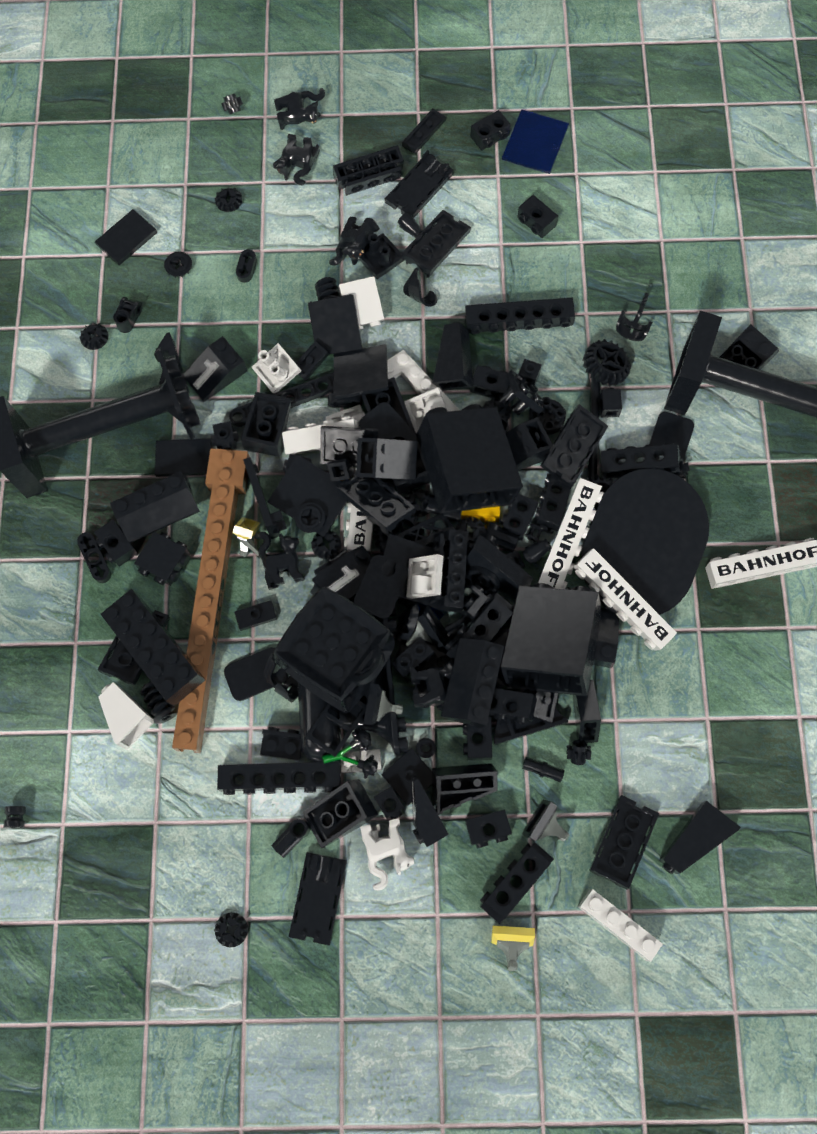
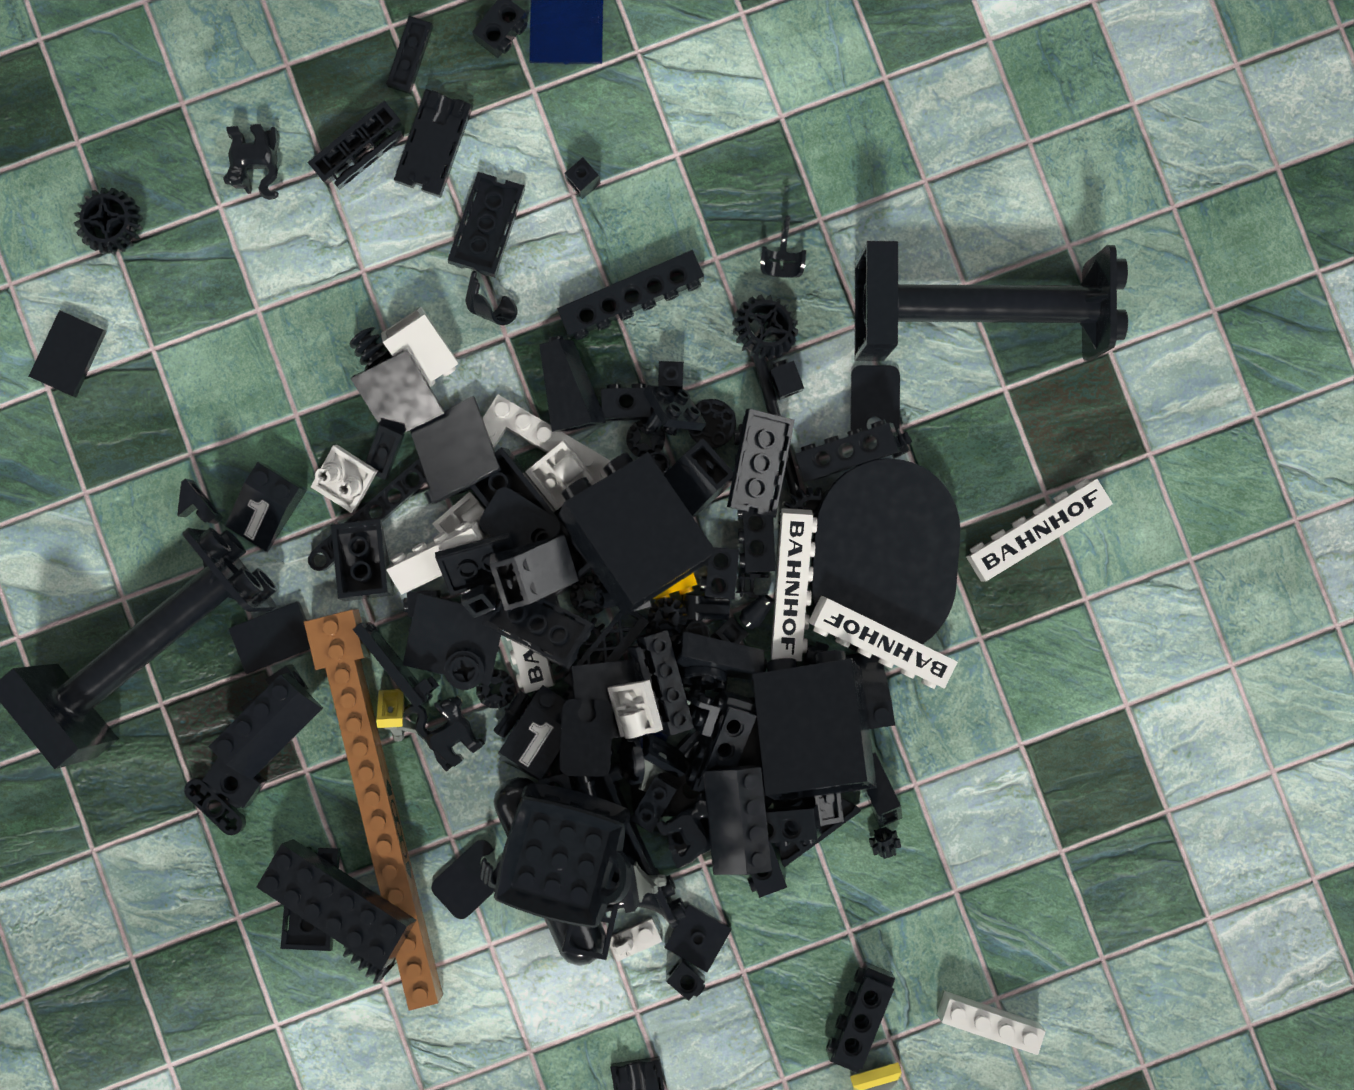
camera: 20 degrees left, 15 degrees up
black gear [79,323,109,350] -> none
white slope [99,682,154,750] -> none
black piece [113,297,142,333] -> none
black brick [134,532,190,586] -> none
black gear [164,252,192,278] -> none
black brick [211,421,239,450] -> none
black gear [214,186,242,212] -> none
black brick [217,761,341,795] -> none
black gear [221,93,243,115] -> none
black plate [234,600,277,631] -> none
black beam [236,249,257,283] -> none
black bracket [260,727,302,761] -> none
black piece [271,819,310,858] -> none
black animal [274,88,325,130] -> none
black slope [302,779,379,849] -> none
black plant [322,728,378,779] -> none
black animal [329,217,380,266] -> none
black plate [359,233,405,279] -> none
white animal [360,818,414,891] -> none
black cone [397,212,423,238] -> none
black slope [411,776,449,847] -> none
black plate [416,738,436,758] -> none
black wedge [432,763,498,815] -> none
black brick [465,810,512,849] -> none
black brick [517,195,558,238] -> none
black pin [522,757,565,783] -> none
black piece [522,799,569,842] -> none
black piece [589,795,659,890] -> none
black slope [659,800,741,874] -> none
black slope [720,324,779,370] -> none
none -> black gear [74,187,144,255]
none -> black brick [564,157,601,199]

